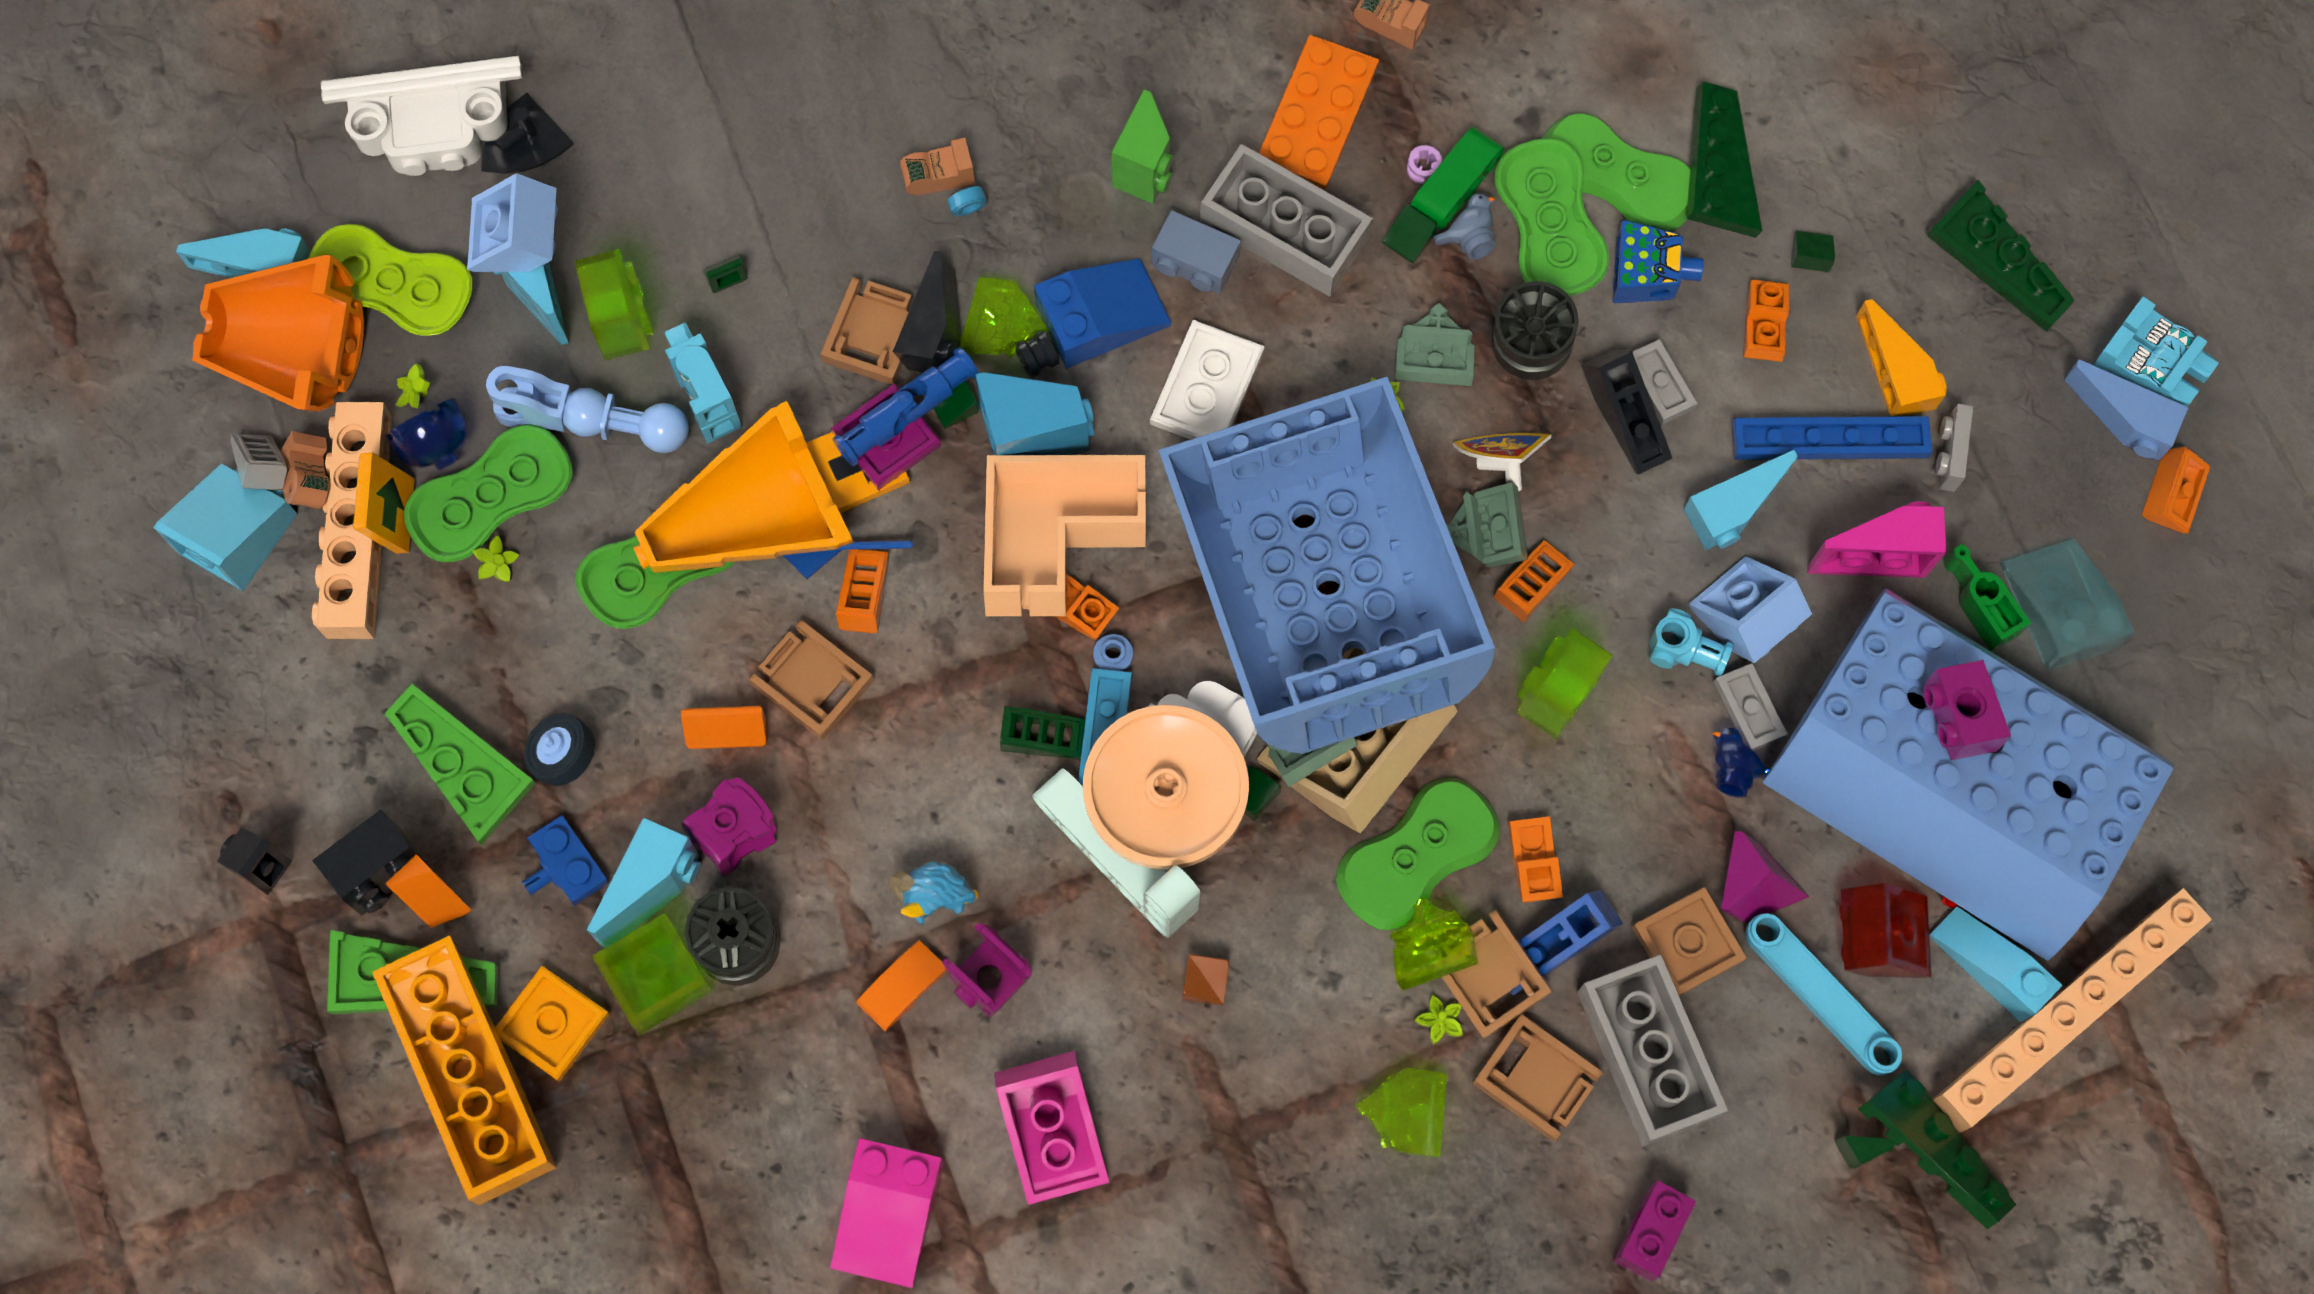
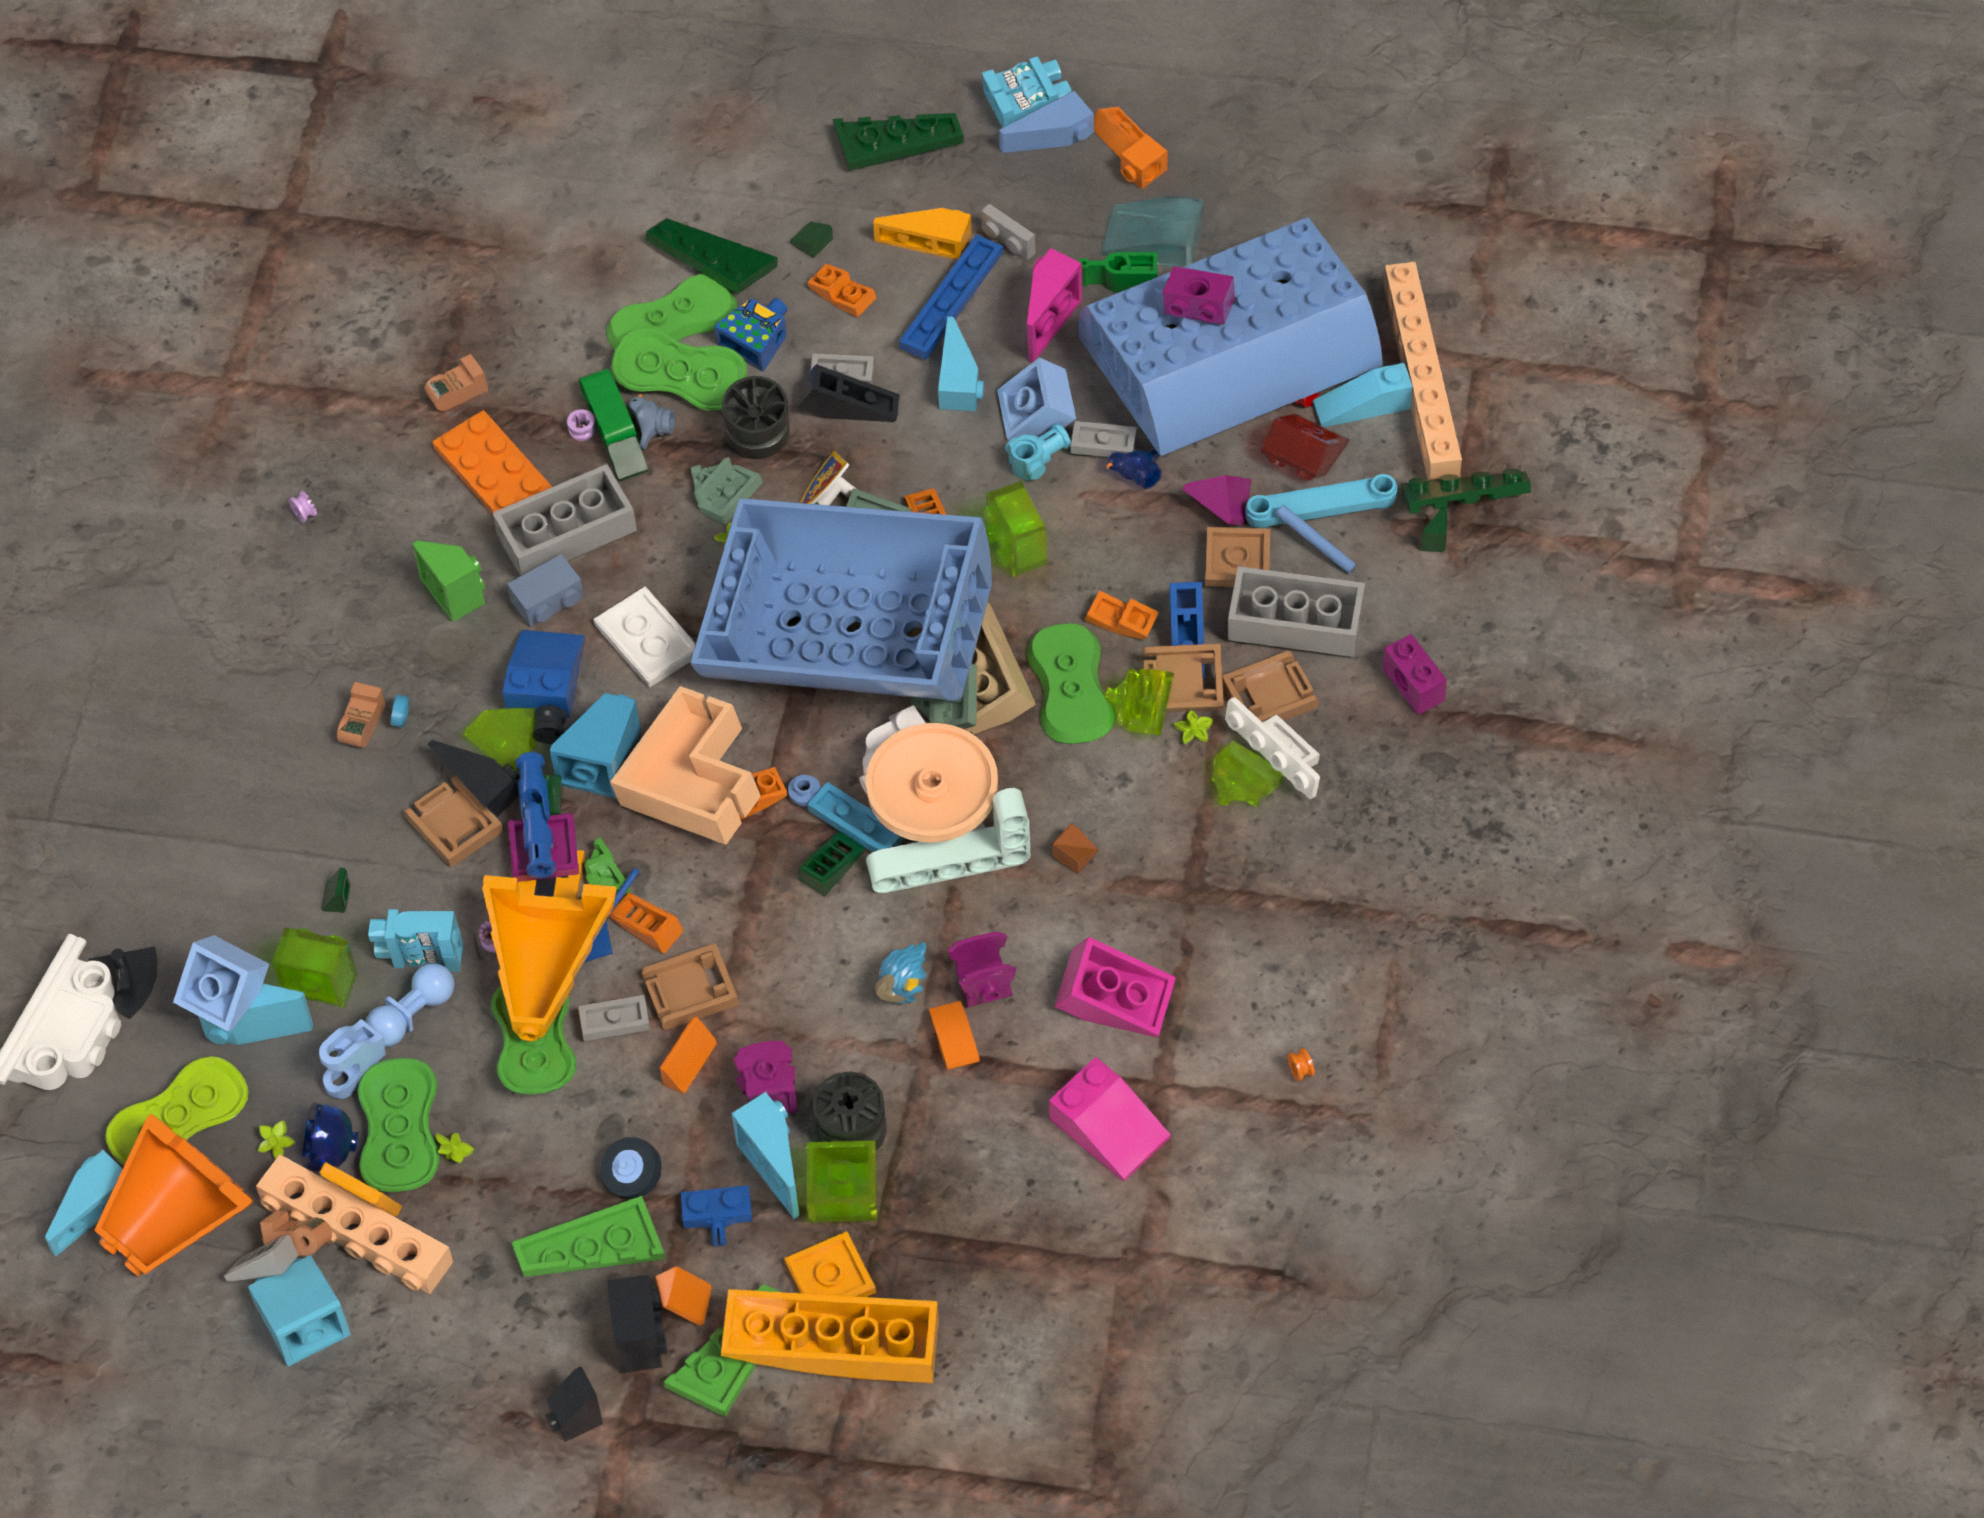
camera: 55 degrees left, 15 degrees down
none -> light grey plate [578,995,650,1041]
none -> bright green slope [585,837,631,896]
none -> orange brick [1121,134,1168,189]
none -> white bracket [1225,697,1320,799]
none -> medium blue bar [1276,505,1357,574]

